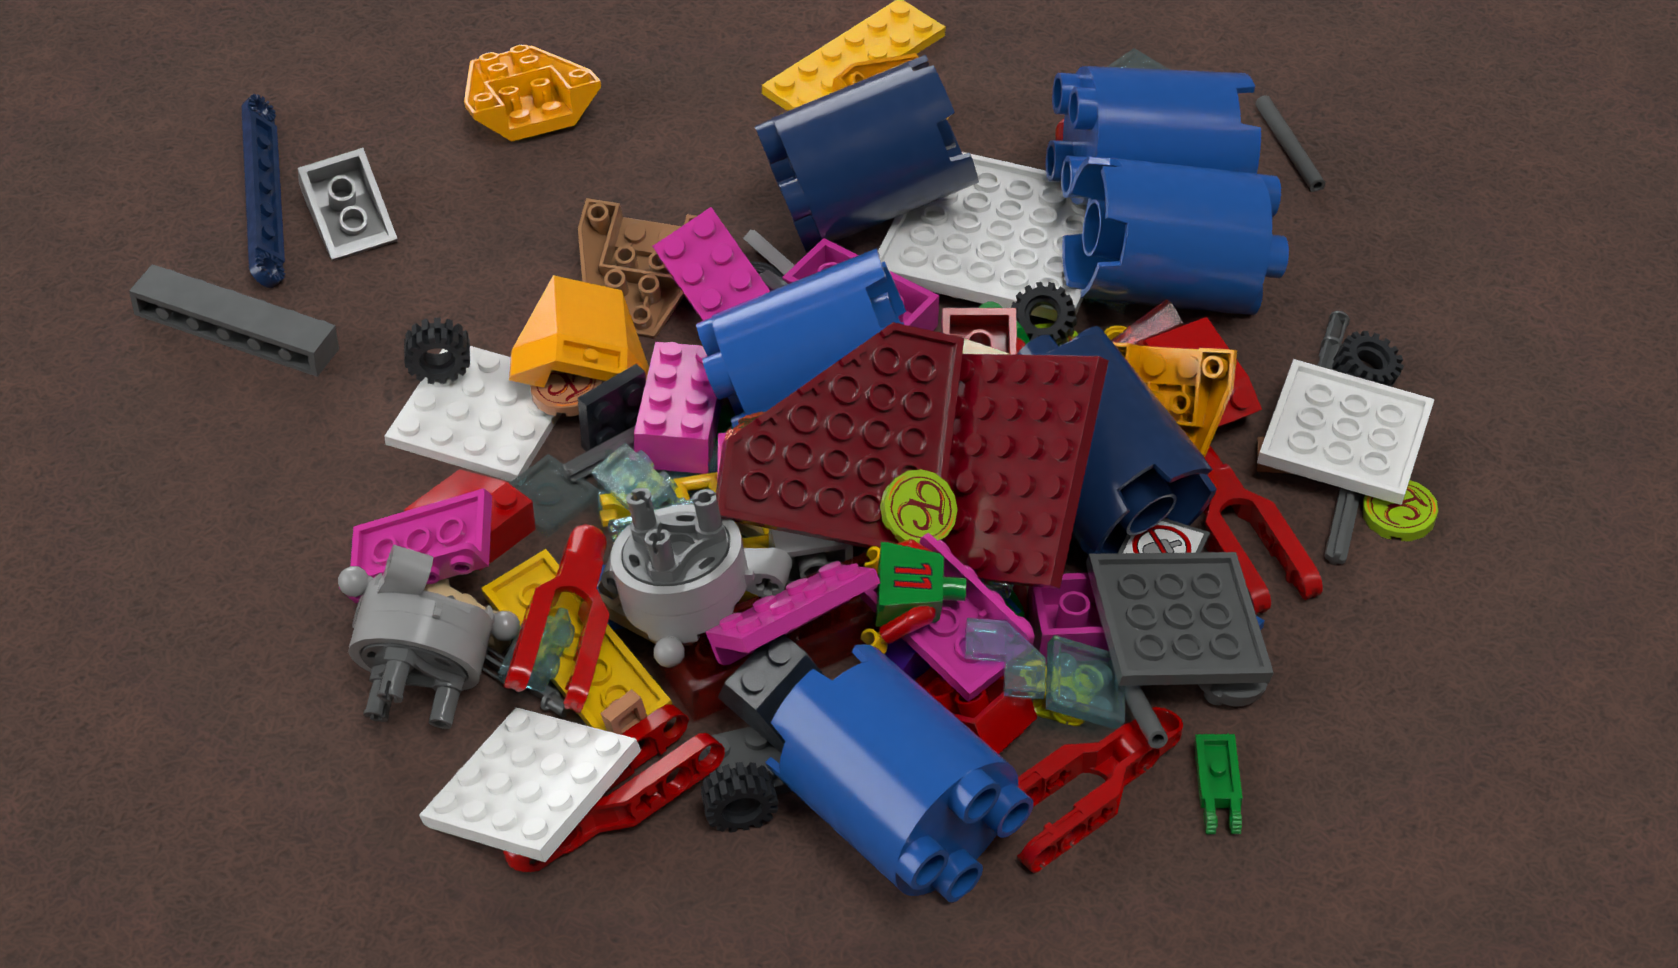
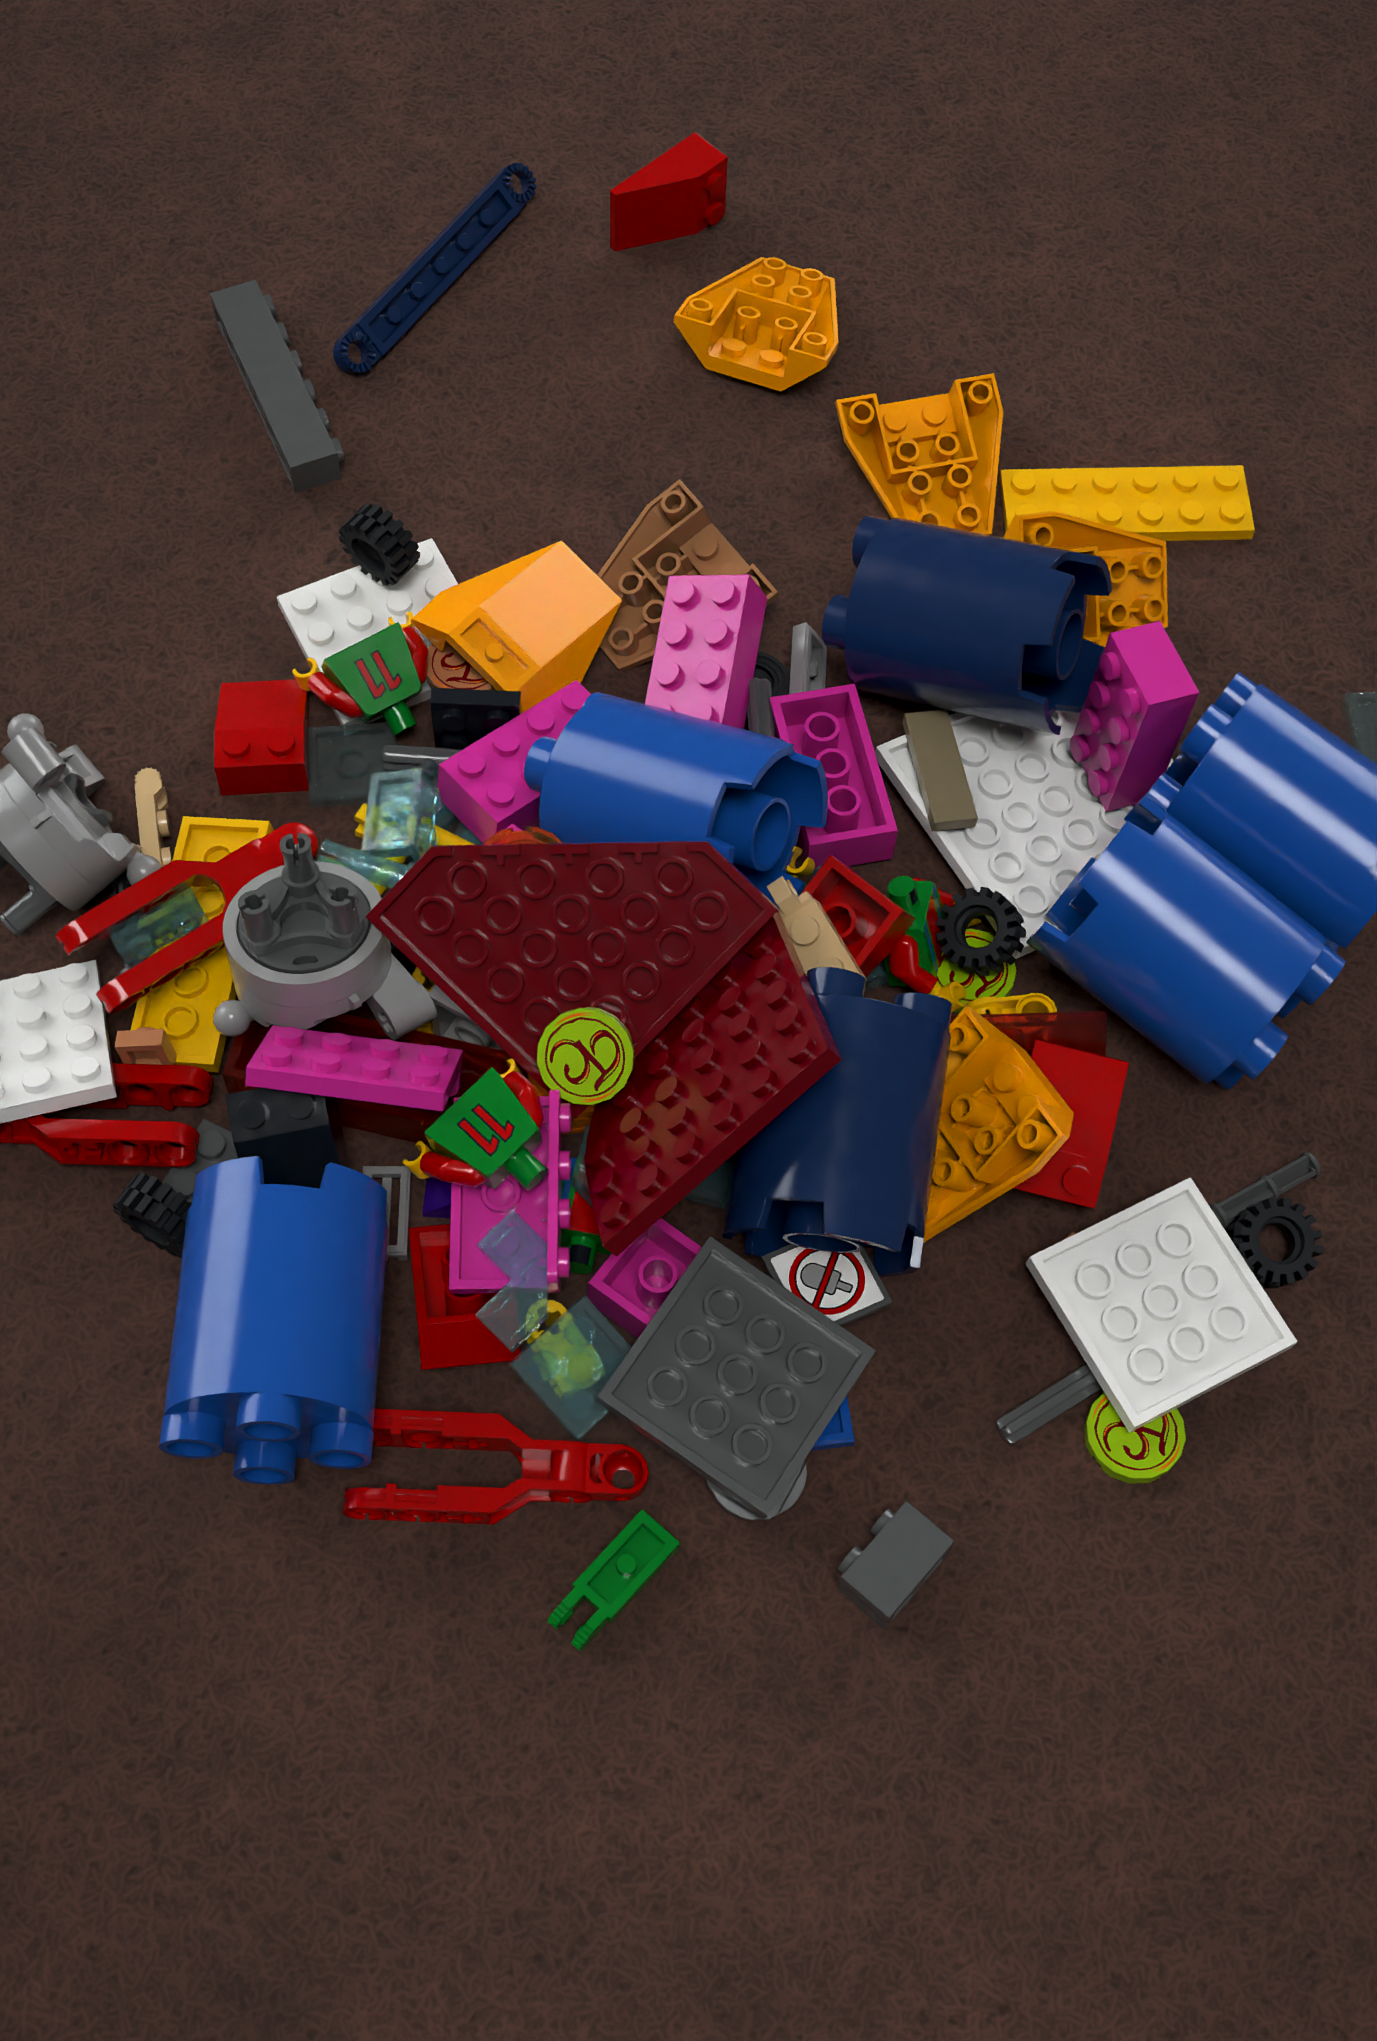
camera: 40 degrees right, 15 degrees up
light grey slope [298,148,398,261] -> none
dark pink bracket [339,488,492,603] -> none
dark grey piece [1106,656,1168,748] -> none
red piece [1203,446,1323,615] -> none
none -> green torso [292,612,428,736]
none -> red slope [610,132,728,251]
none -> light orange wedge [835,373,1003,535]
none -> dark grey brick [837,1501,954,1630]
none -> dark tan tile [902,710,978,831]
none -> dark pink brick [1070,621,1200,812]

